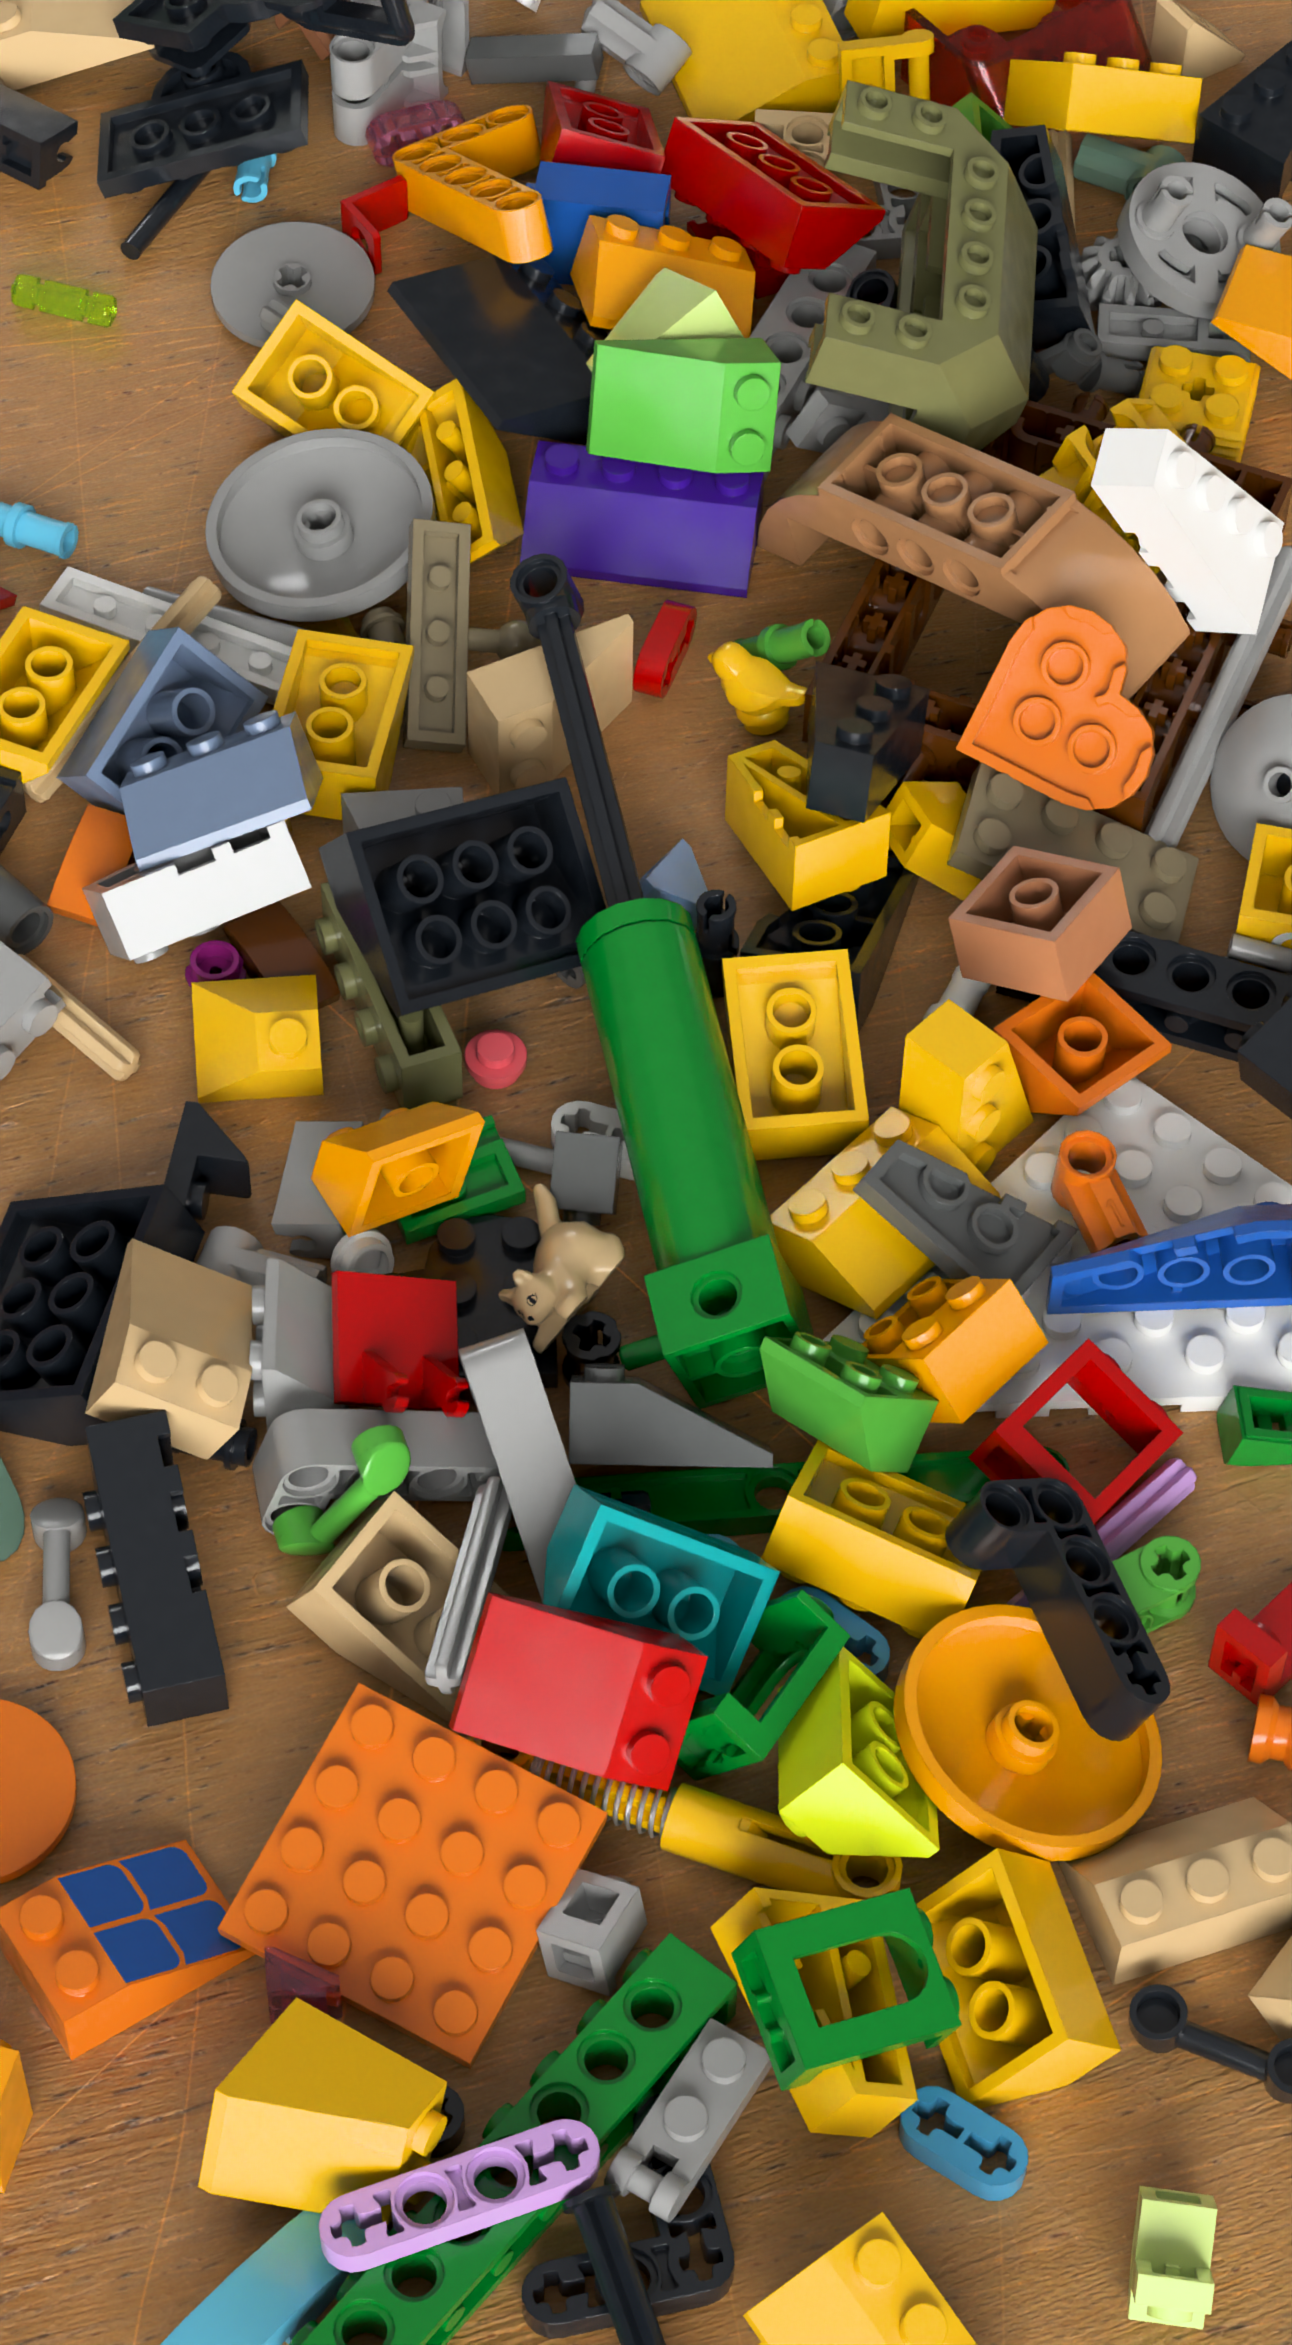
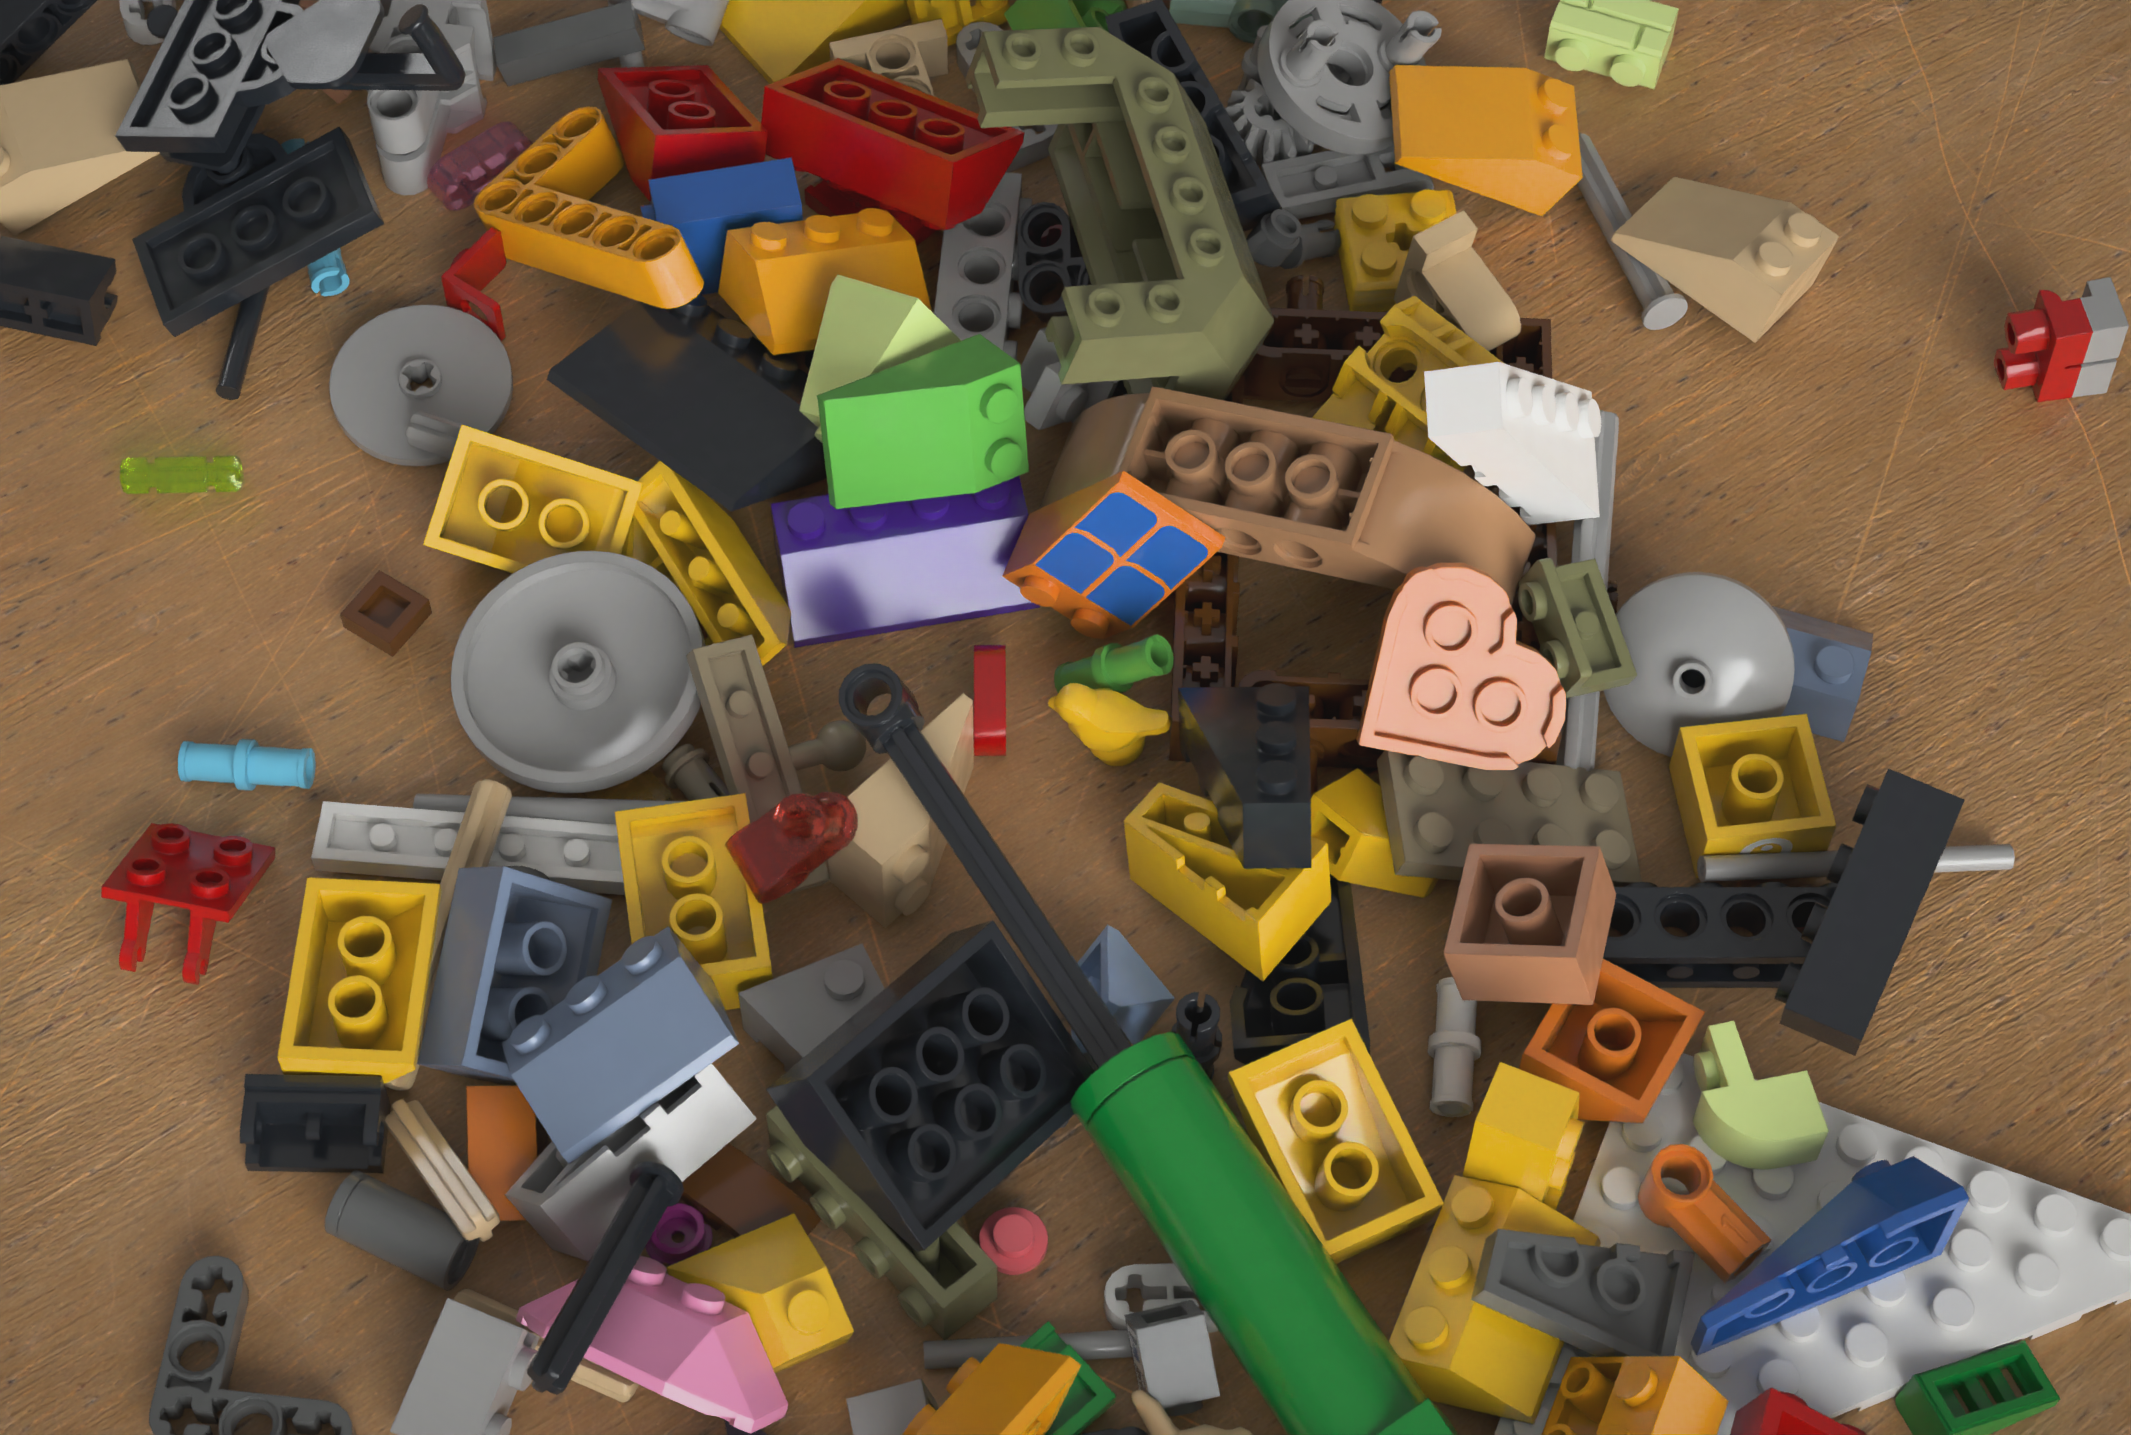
camera: 20 degrees left, 5 degrees up
none -> reddish brown plate [340,570,432,657]
none -> tan axle [385,1099,500,1242]
none -> bright pink wedge [516,1256,789,1434]
none -> black axle [527,1162,684,1395]
none -> clear red piece [725,792,858,904]
none -> slope [1002,471,1226,640]
none -> tan tile [1394,210,1521,351]
none -> olive bracket [1518,558,1637,698]
none -> yellowish green brick [1692,1021,1829,1170]

